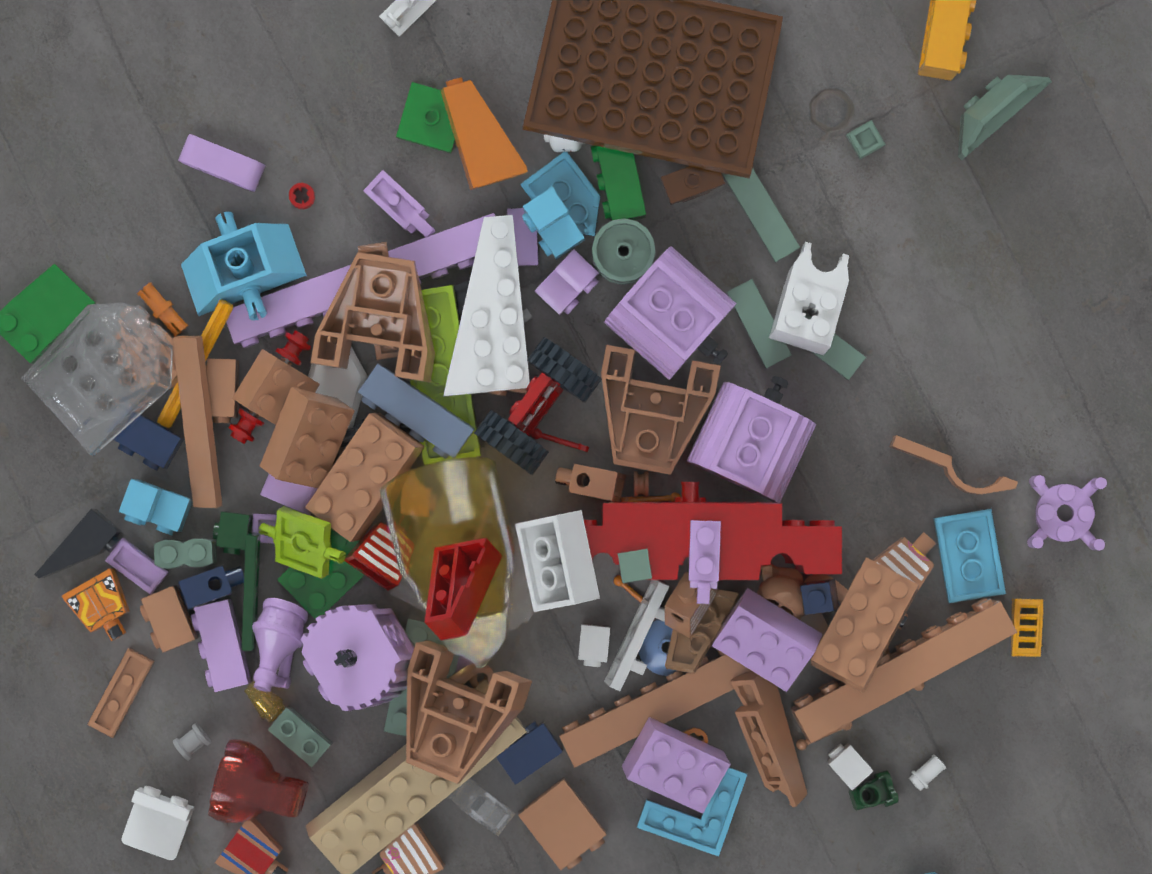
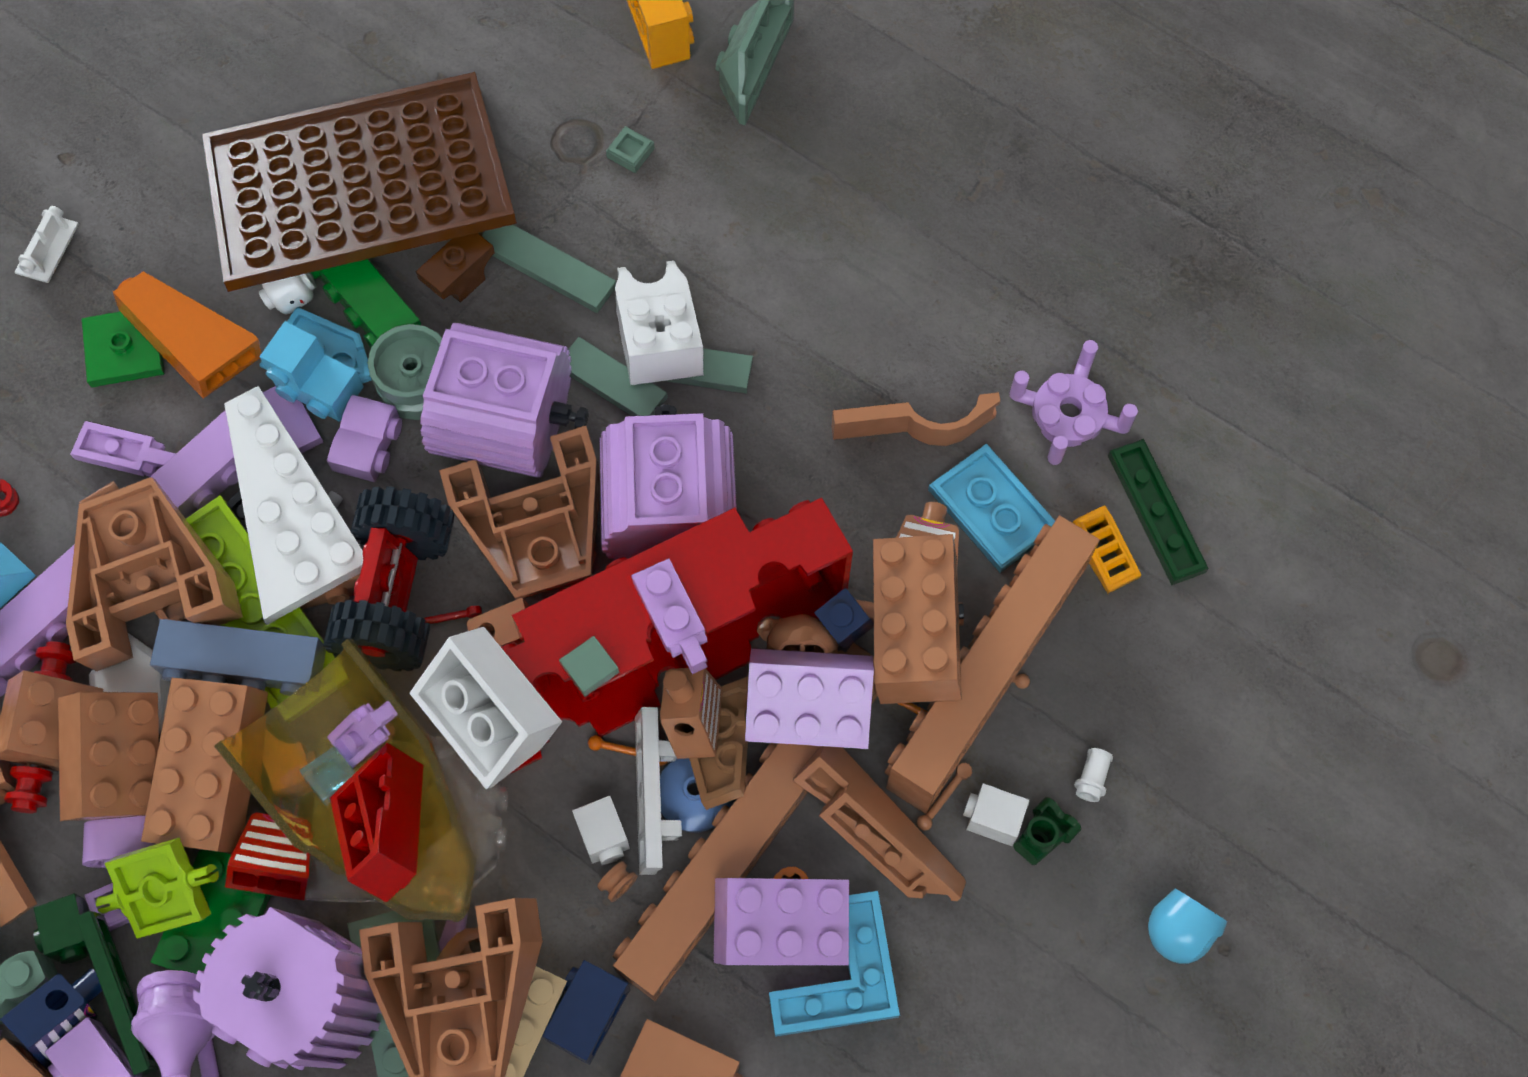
camera: 30 degrees left, 20 degrees down
none -> clear light blue plate [299,746,356,806]
none -> lavender hinge [327,700,398,770]
none -> nougat bush [597,861,638,902]
none -> dark green tile [1108,439,1209,585]

